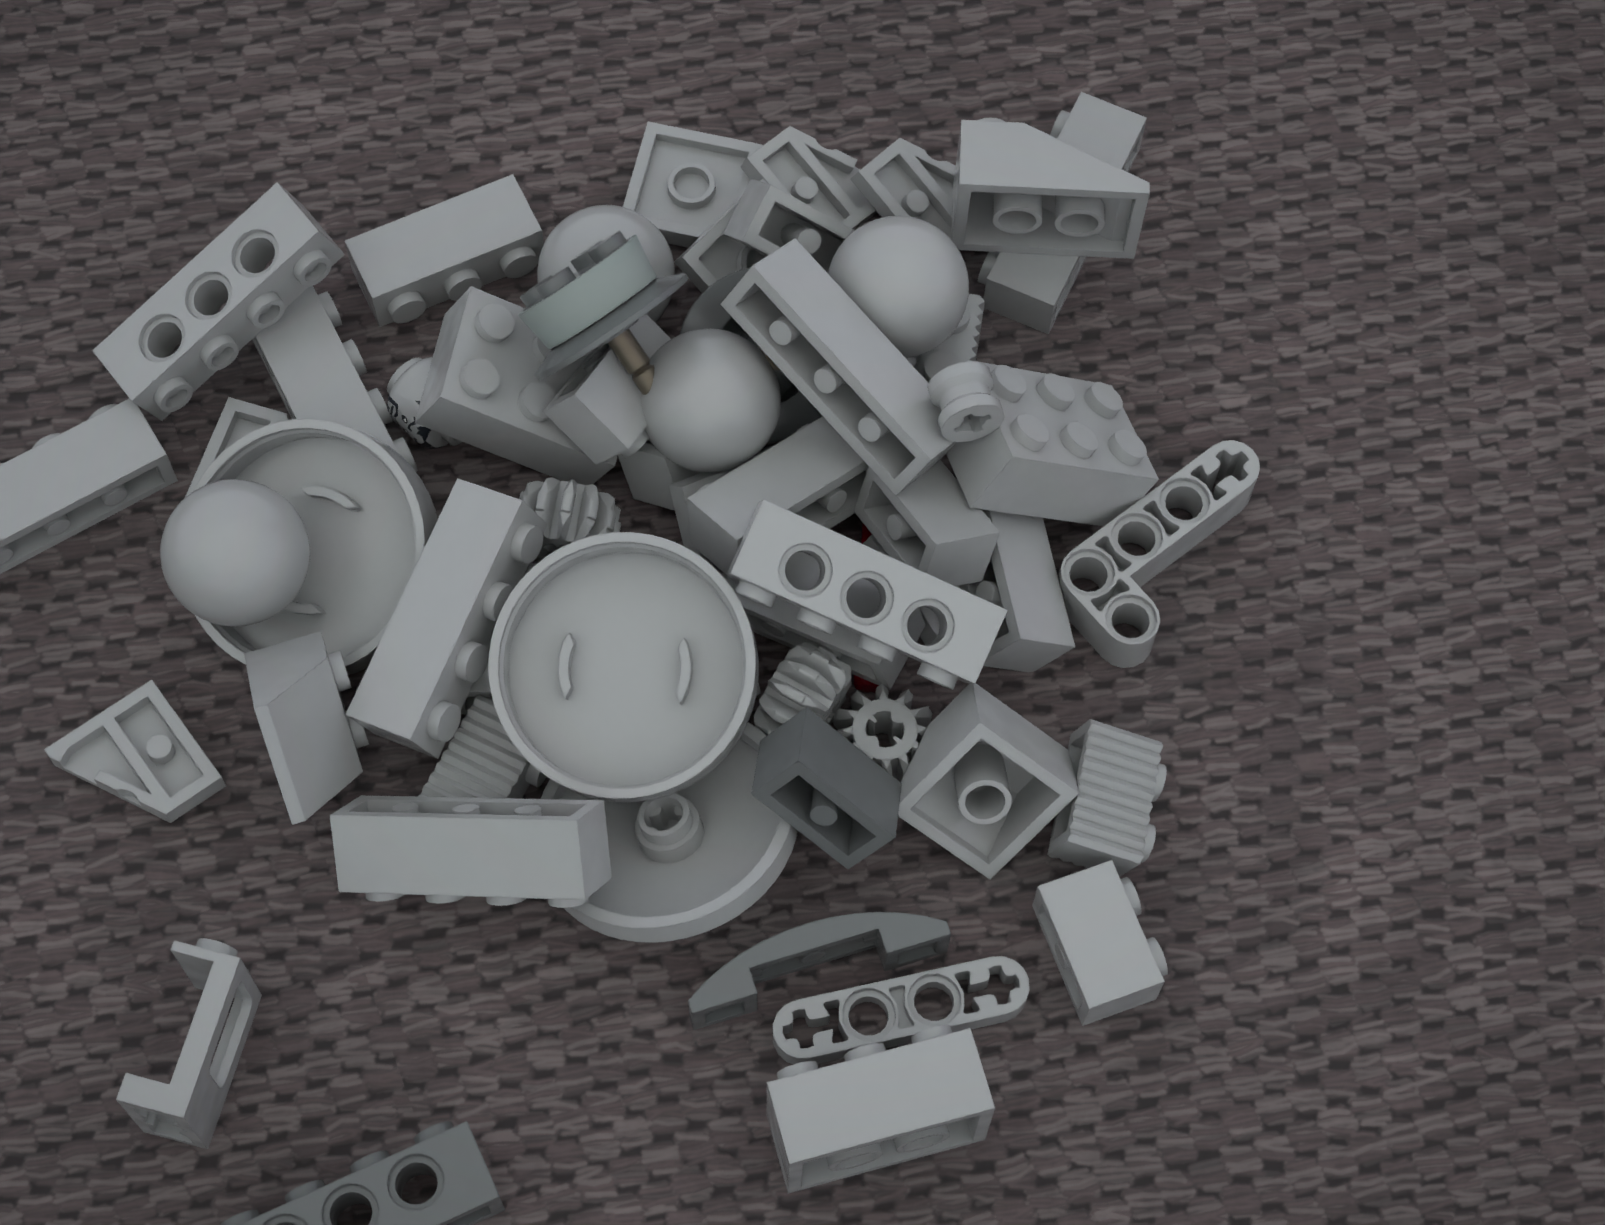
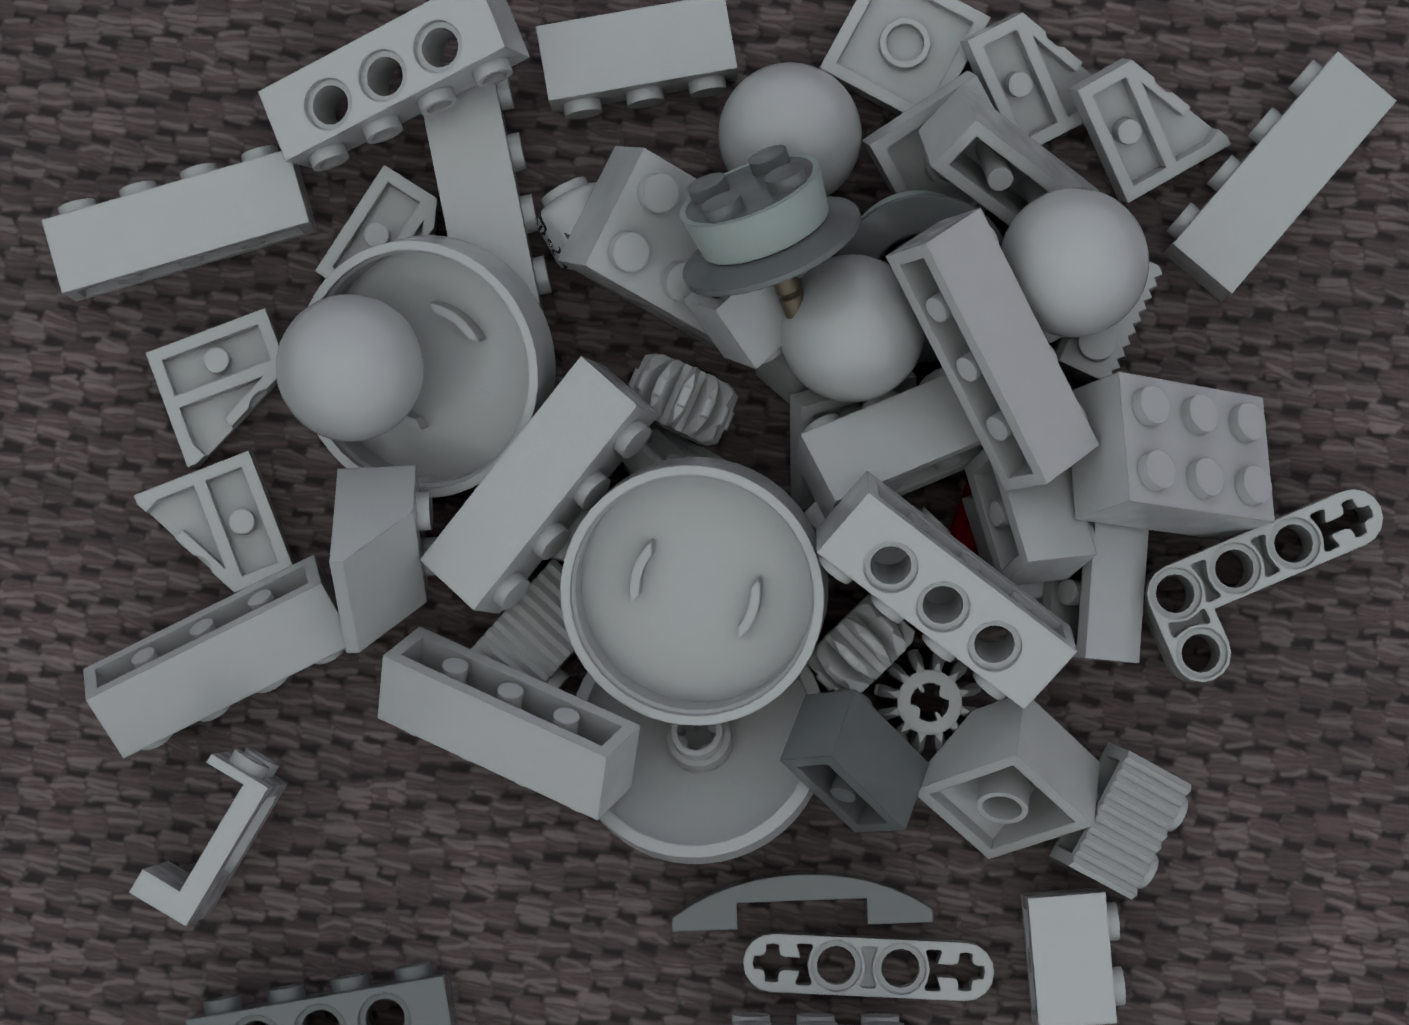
camera: 20 degrees right, 20 degrees up
light grey wheel [927,361,1005,442] -> none
light grey slope [951,118,1150,259] -> none
none -> light grey brick [83,555,345,759]
none -> light grey wing [146,308,280,469]

